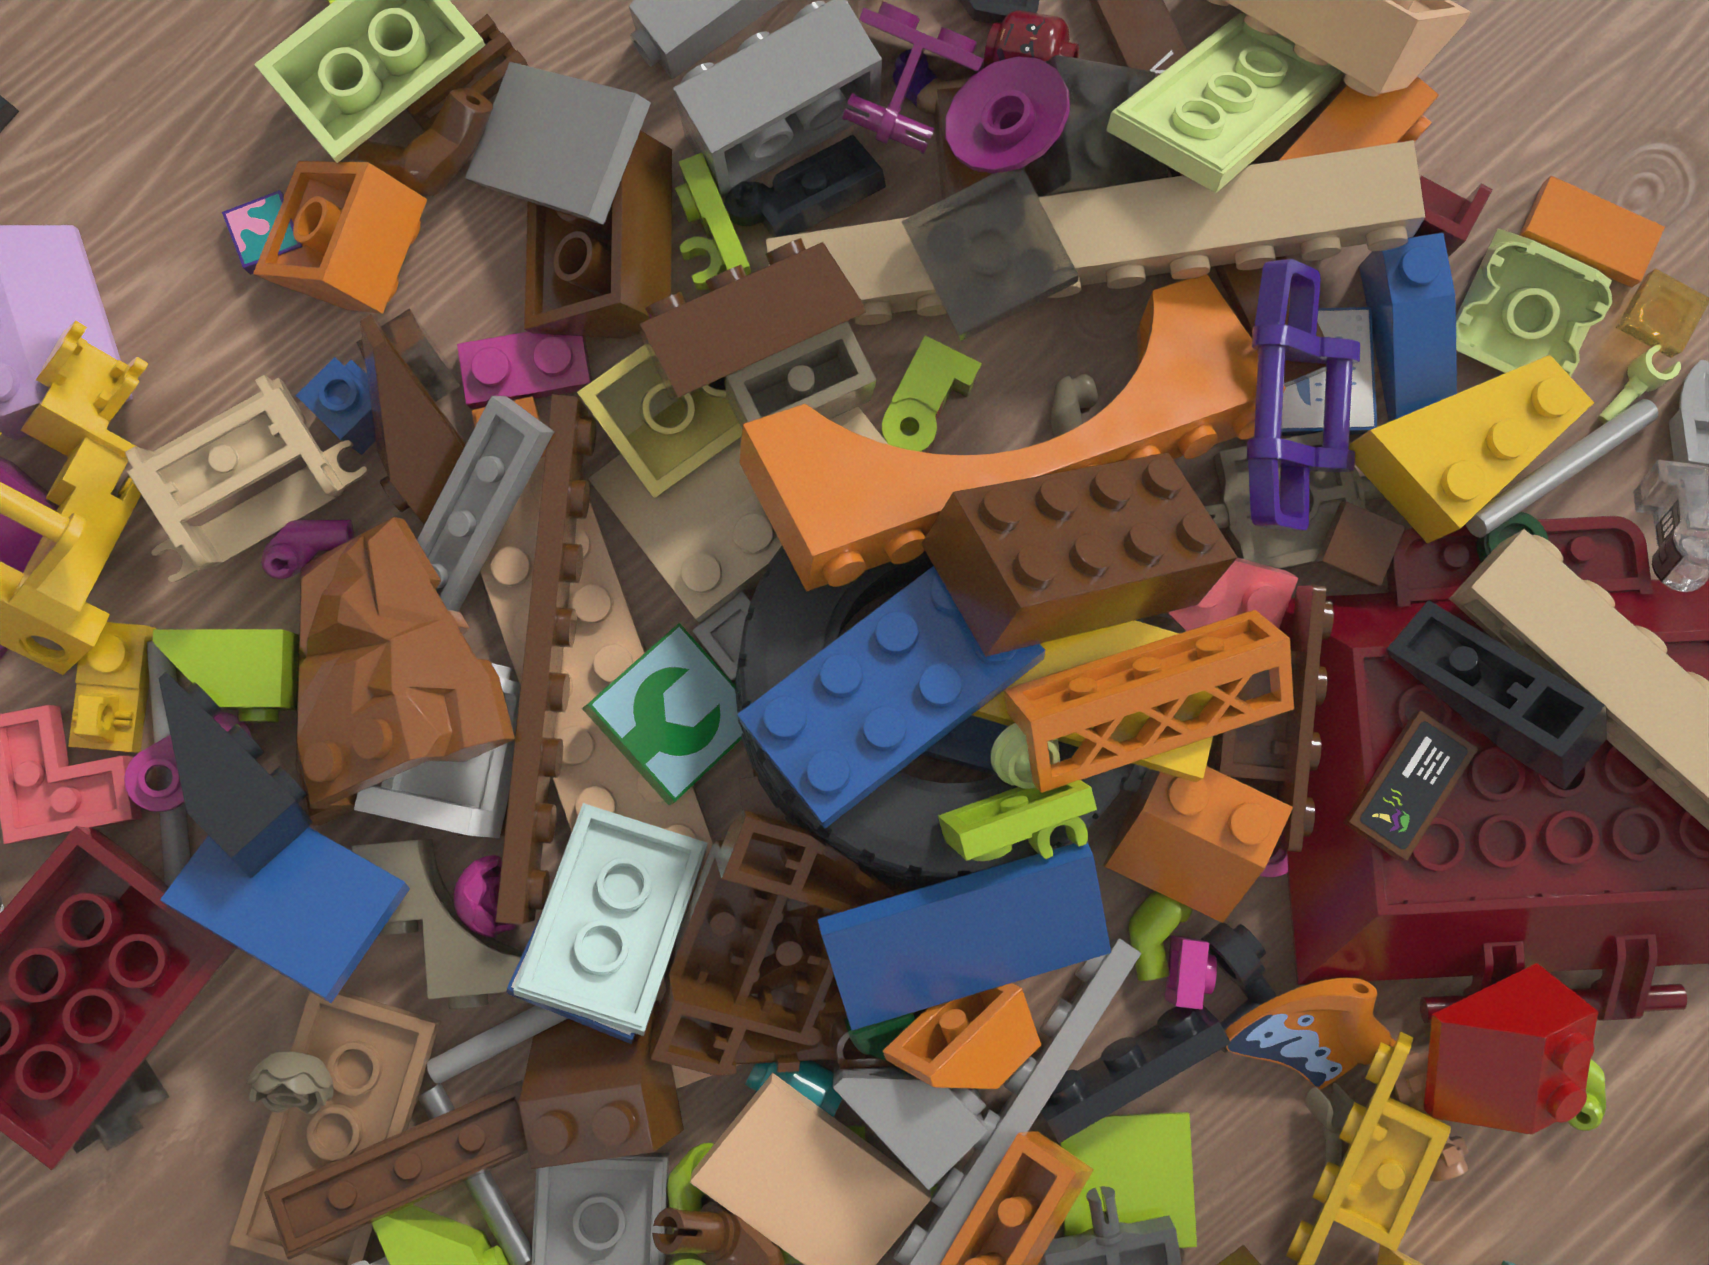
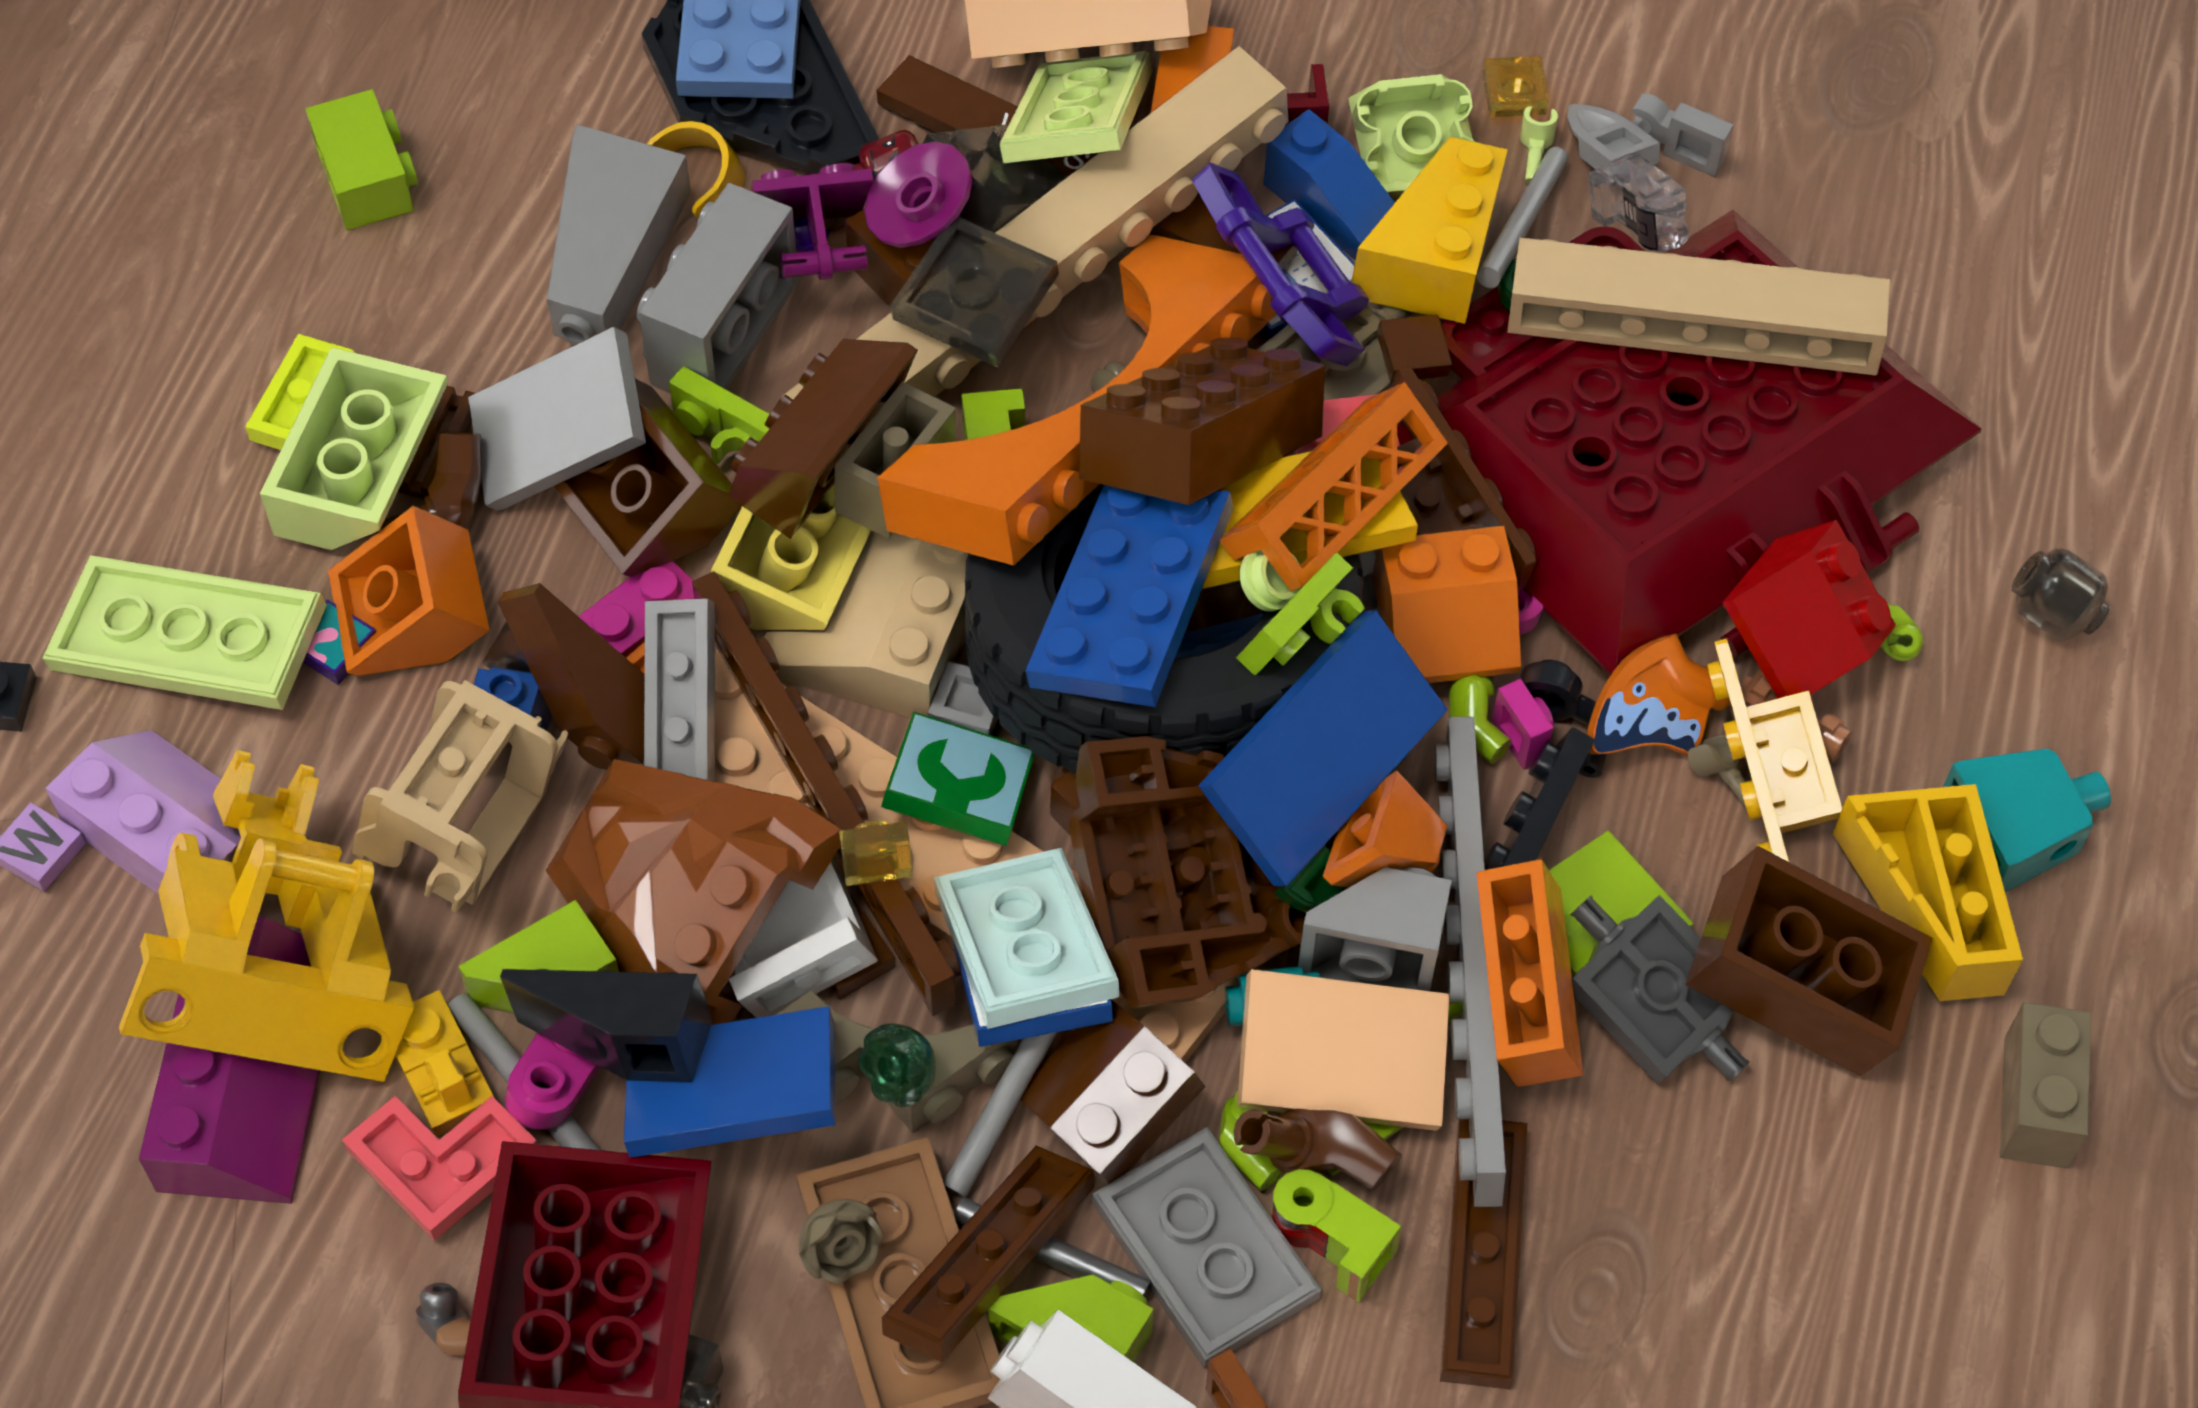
camera: 35 degrees left, 25 degrees down
magenta arm [261,520,354,580] -> none
dark pink plate [454,855,516,938] -> none
black hinge [724,134,886,238] -> none
tile [1343,710,1478,861] -> none
black slope [1387,600,1607,790] -> none
orange tile [1519,176,1665,288] -> none
none -> yellowish green tile [42,555,327,710]
none -> clear yellow plate [839,820,913,886]
none -> clear green plate [858,1023,936,1108]

